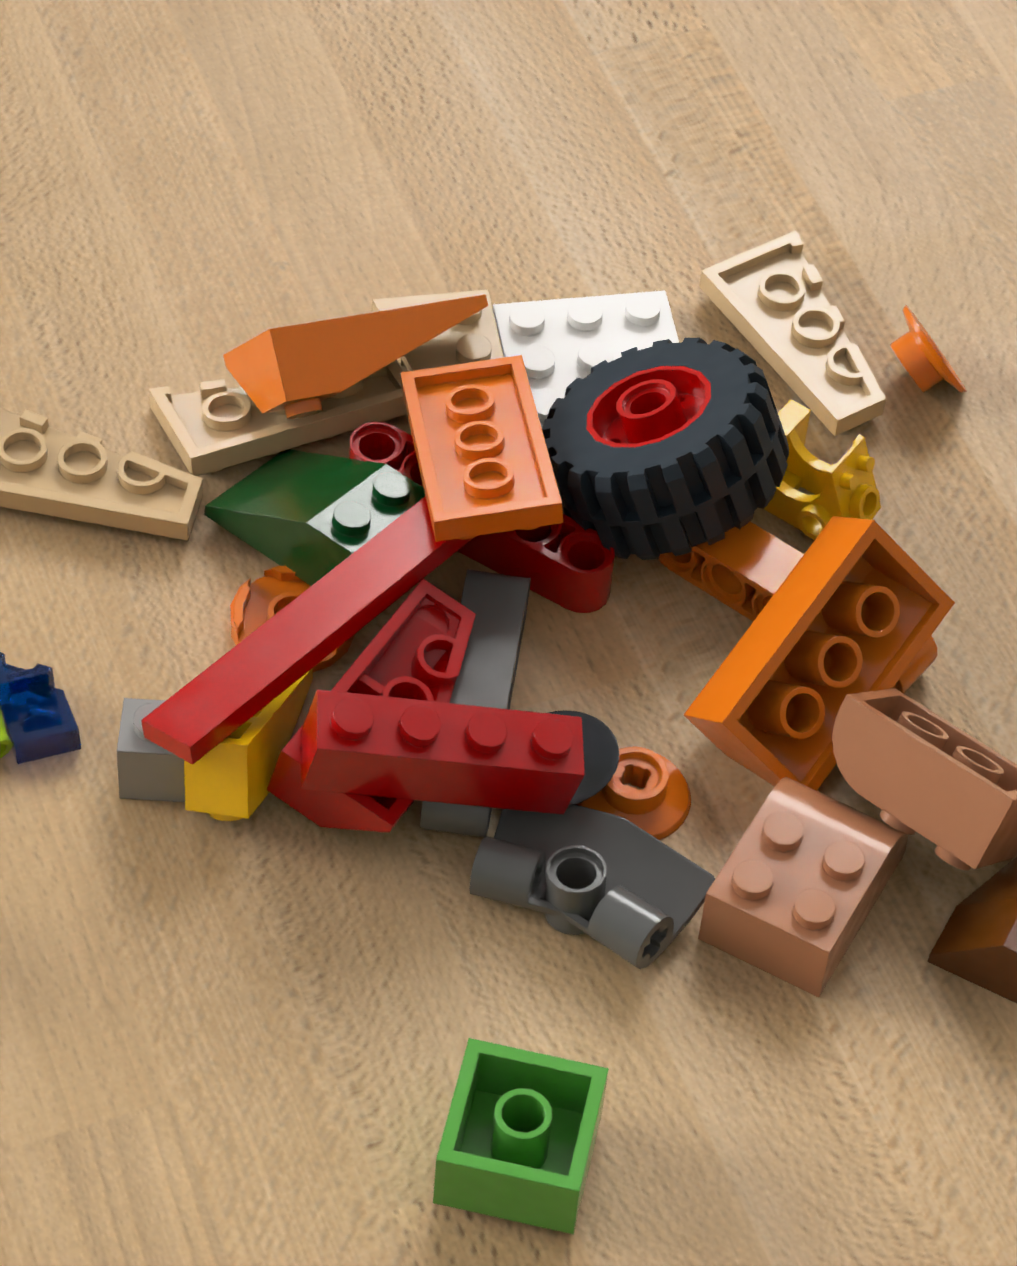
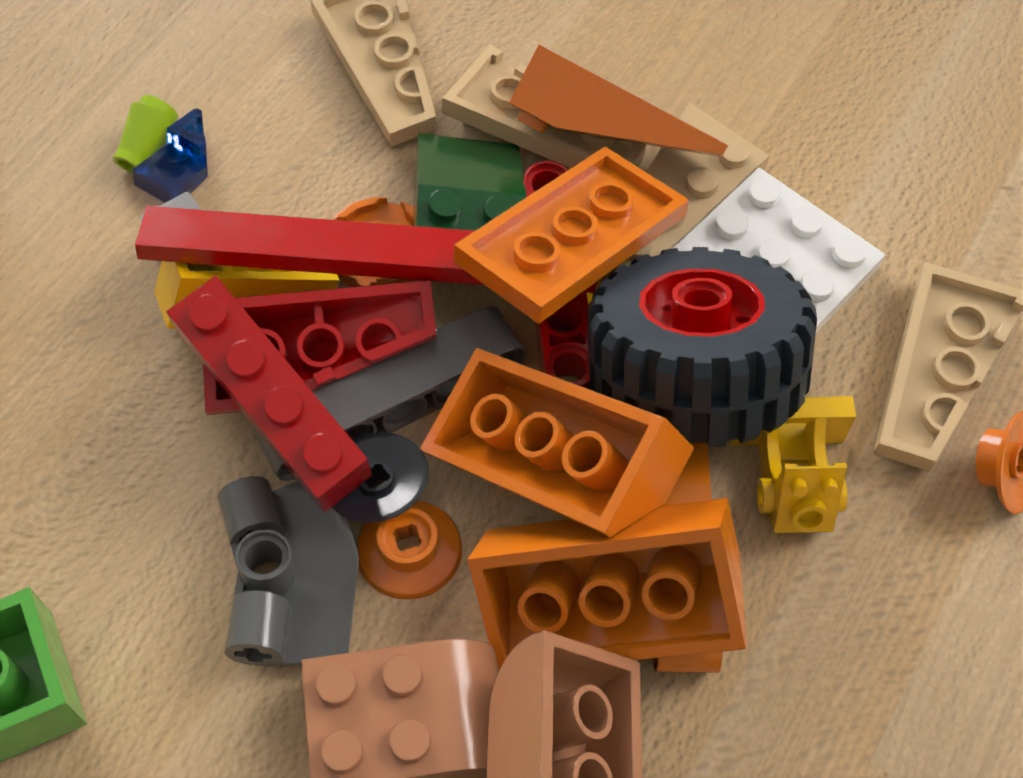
camera: 55 degrees right, 10 degrees up
none -> orange slope [420,348,694,537]

